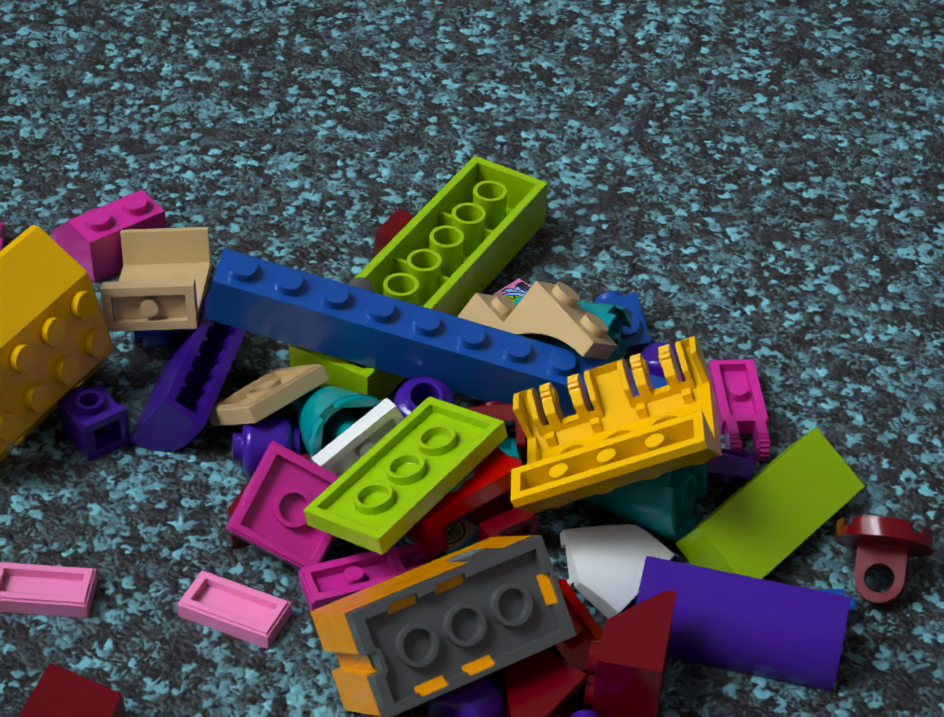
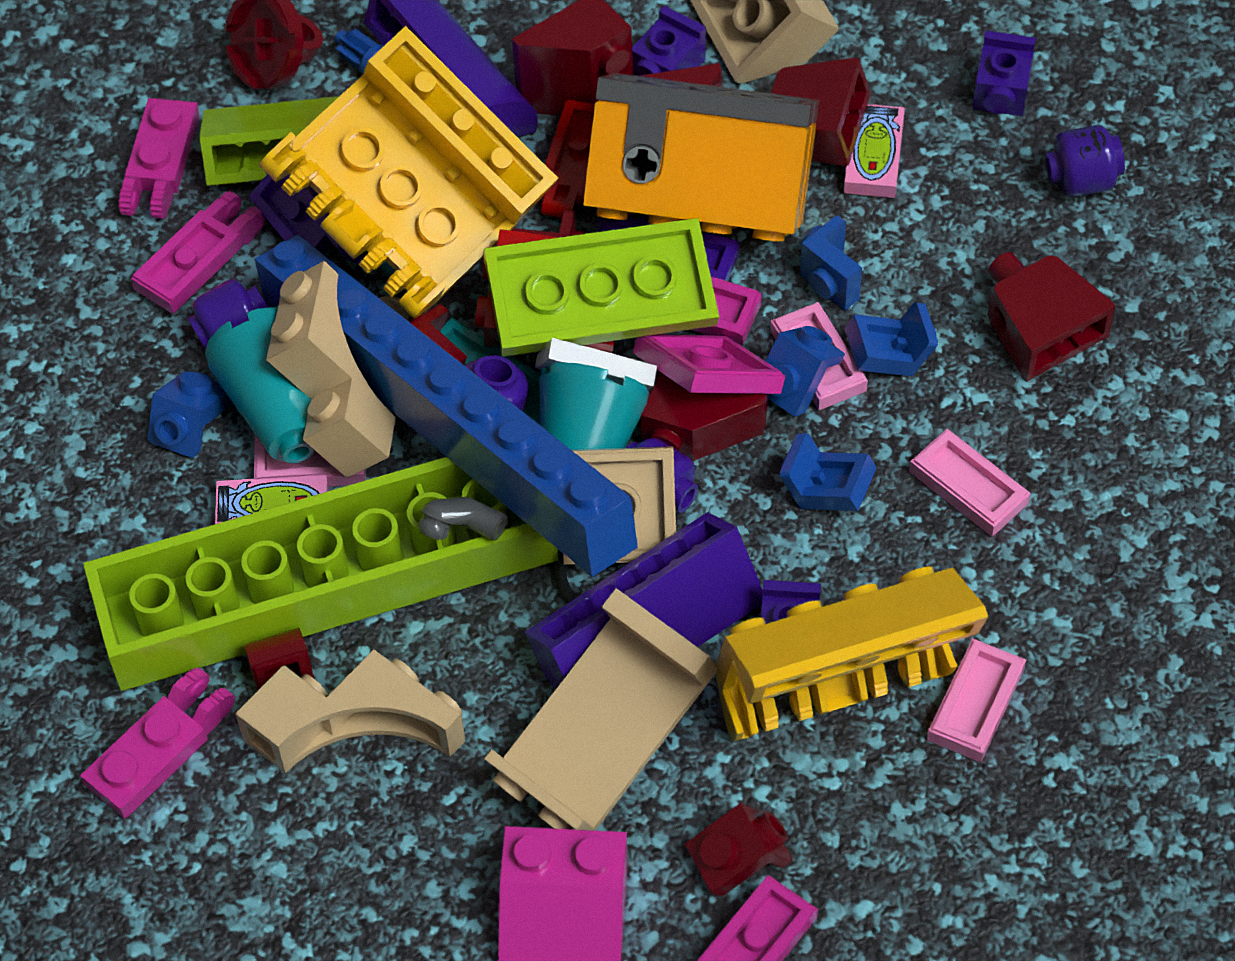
camera: 135 degrees left, 15 degrees up
none -> dark pink hinge [80,667,235,819]
none -> dark pink hinge [119,98,200,219]
none -> tan arch [235,650,465,773]
none -> blue bracket [762,326,845,416]
none -> blue bracket [780,433,877,511]
none -> blue bracket [800,215,862,311]
none -> blue bracket [844,302,938,376]

